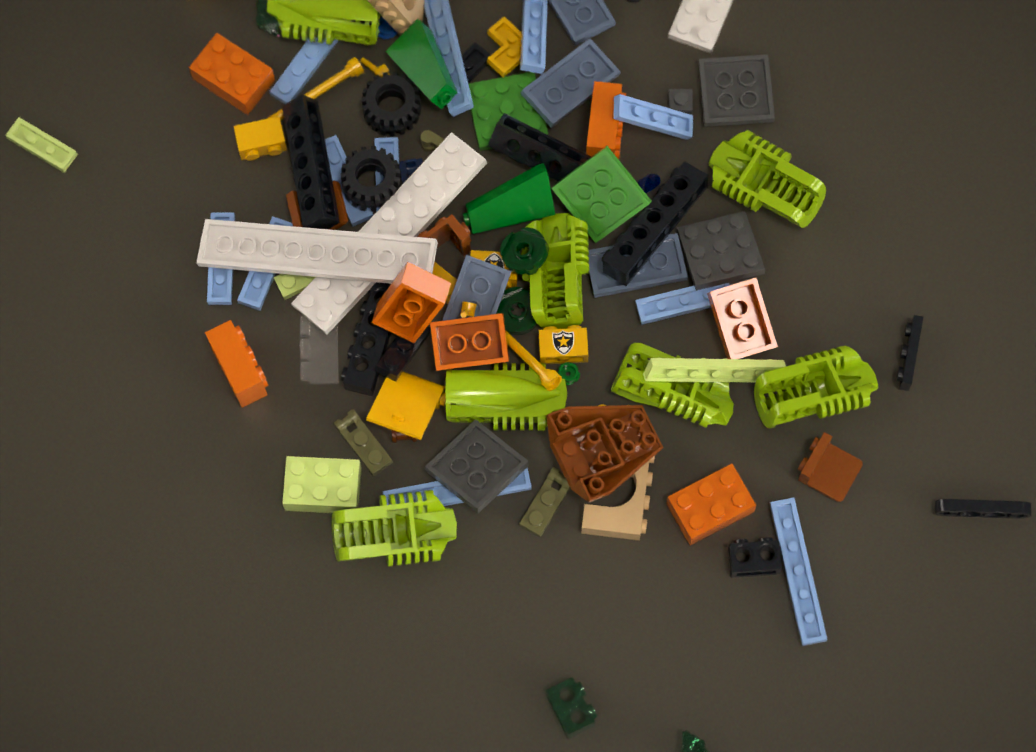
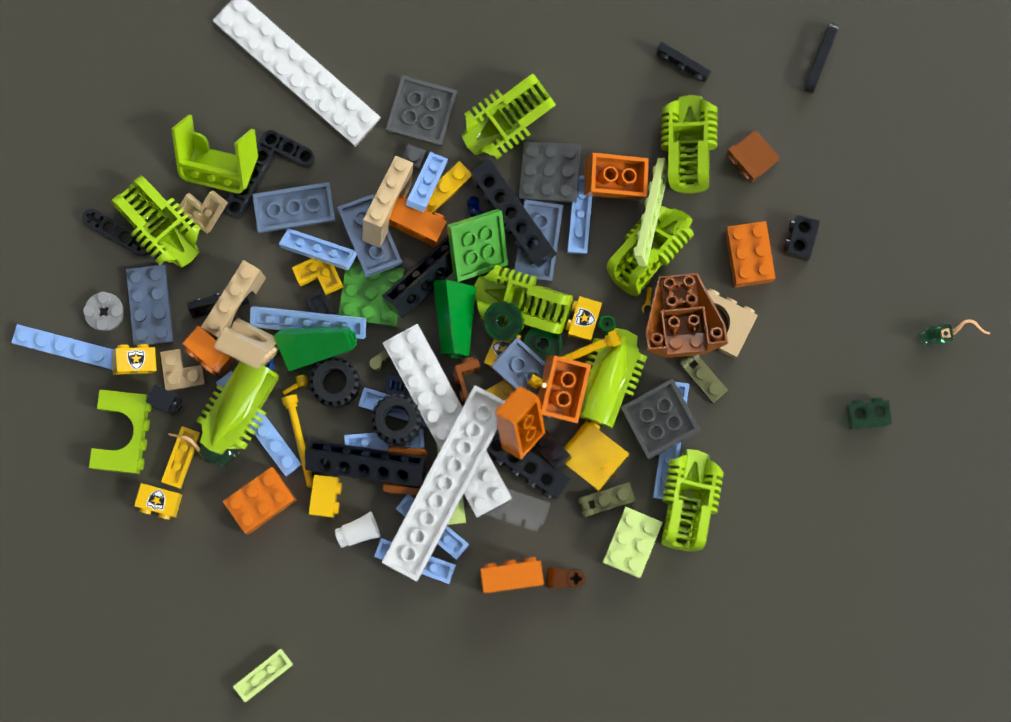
camera: 70 degrees left, 10 degrees up
light blue plate [770,498,827,646] -> none
none -> white plant [335,511,381,548]
none -> tan arch [362,156,413,248]
none -> yellow plate [426,161,473,214]
none -> reddish brown piece [547,568,585,588]

